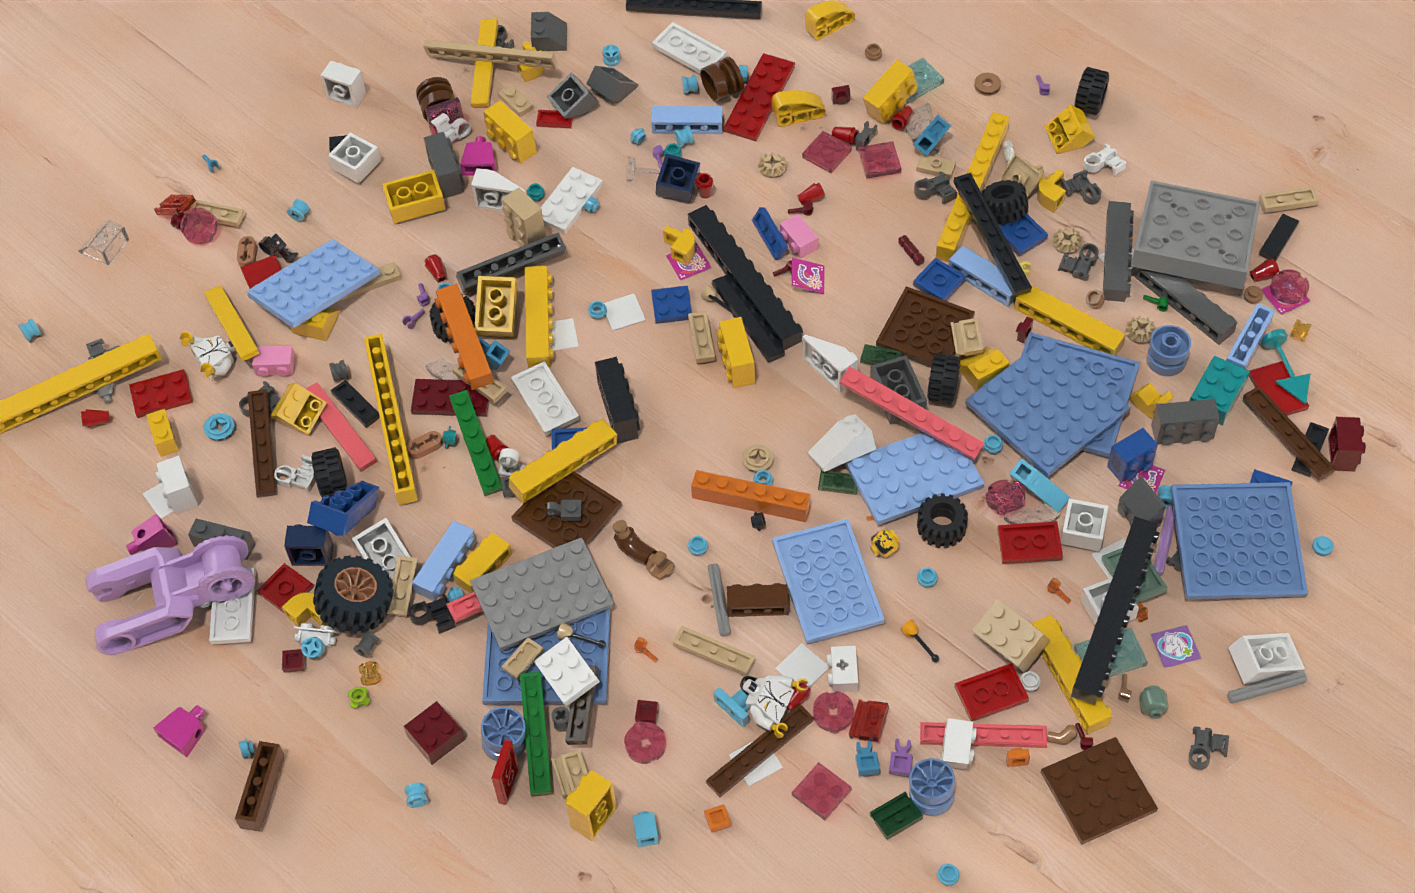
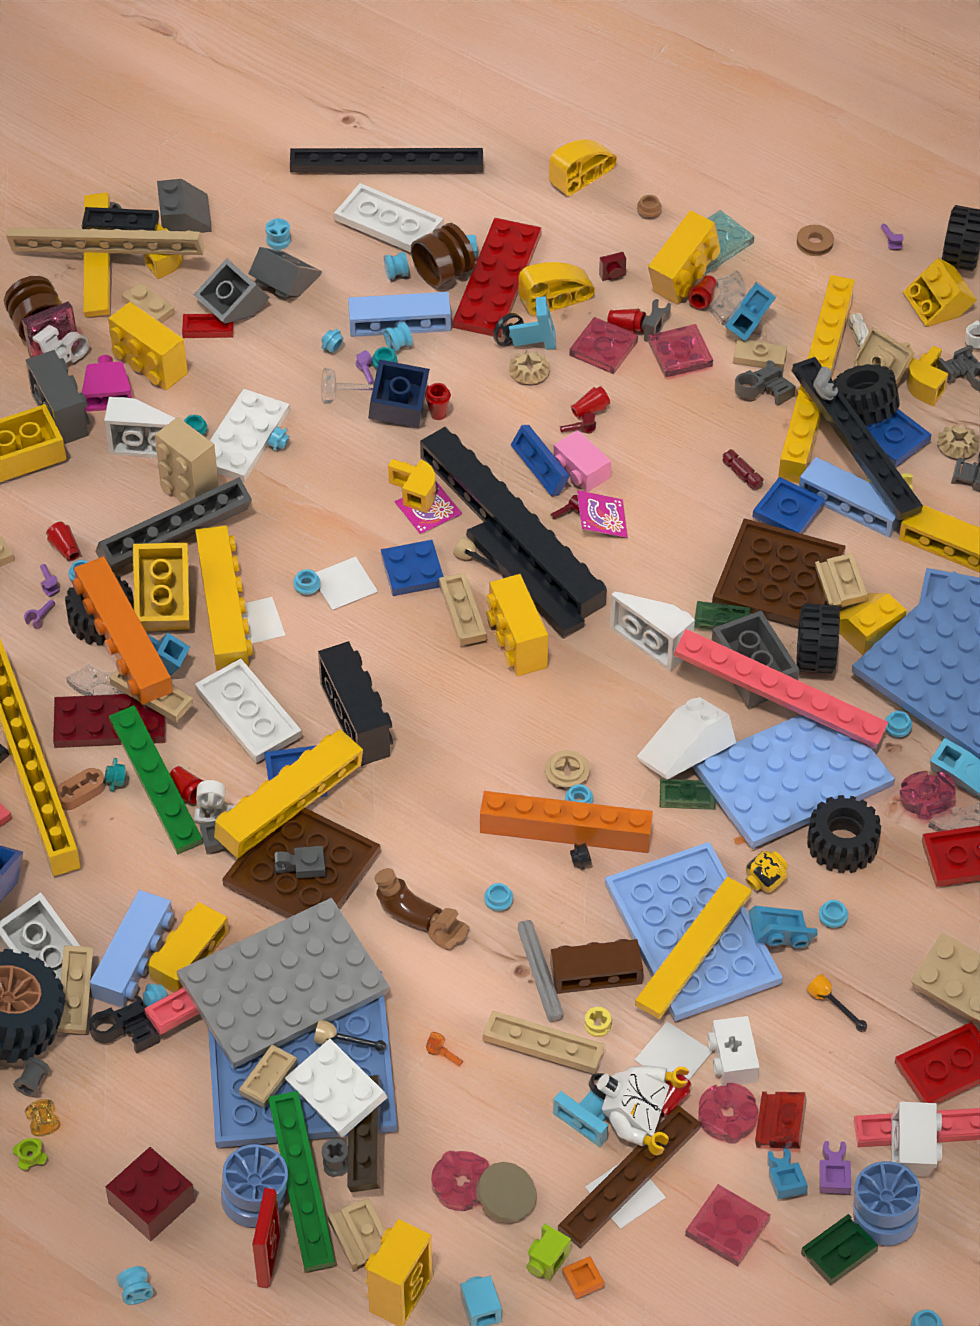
camera: 10 degrees left, 5 degrees down
dark red plate [635,700,659,724] -> none
dark red plate [1016,317,1034,344] -> none
none -> black tile [82,207,159,231]
none -> dark tan tile [476,1162,536,1224]
none -> medium azure piece [493,296,556,350]
none -> lime brick [526,1223,571,1281]
none -> light yellow bush [585,1007,611,1037]
none -> yellow tile [635,876,752,1019]
none -> dark azure bracket [749,906,818,948]
none -> light grey arm [813,367,838,400]

